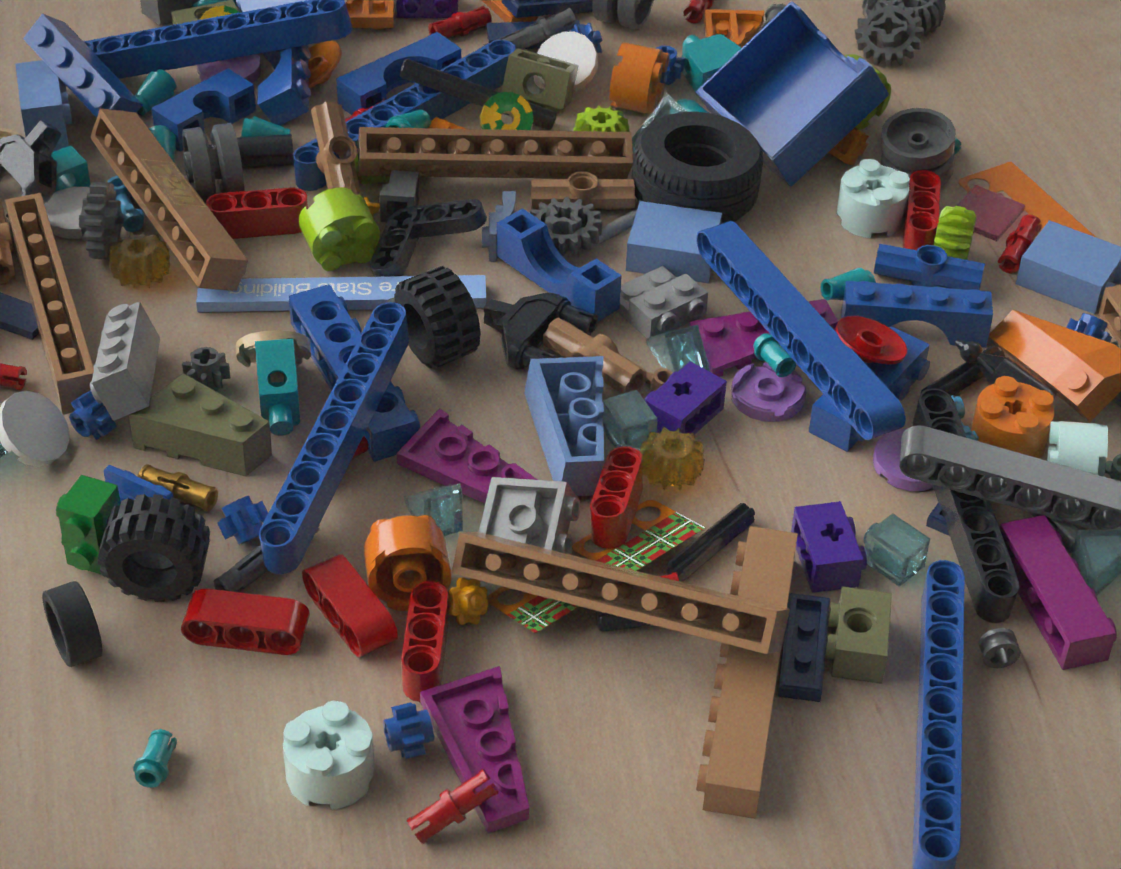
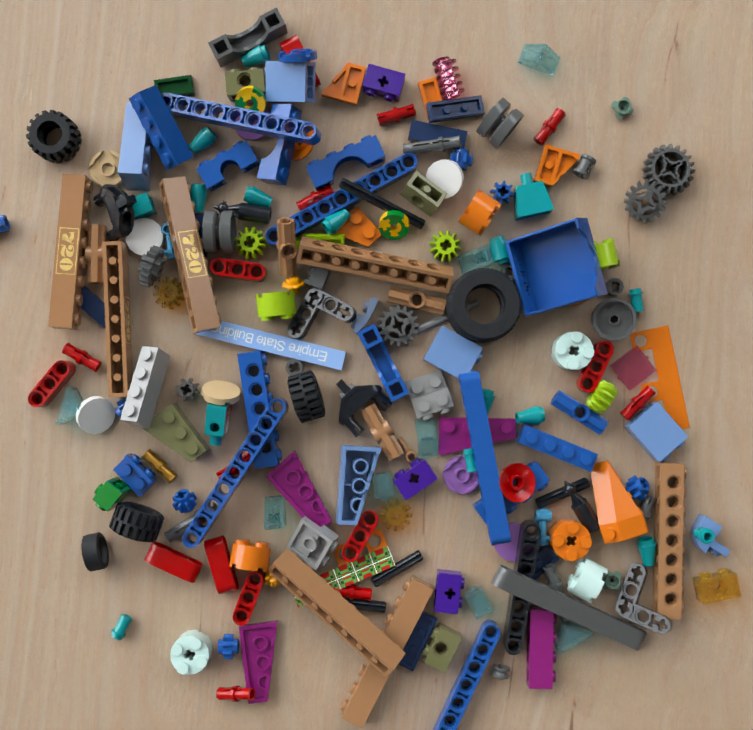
camera: 20 degrees right, 45 degrees up
none -> lime gear [235,227,267,260]

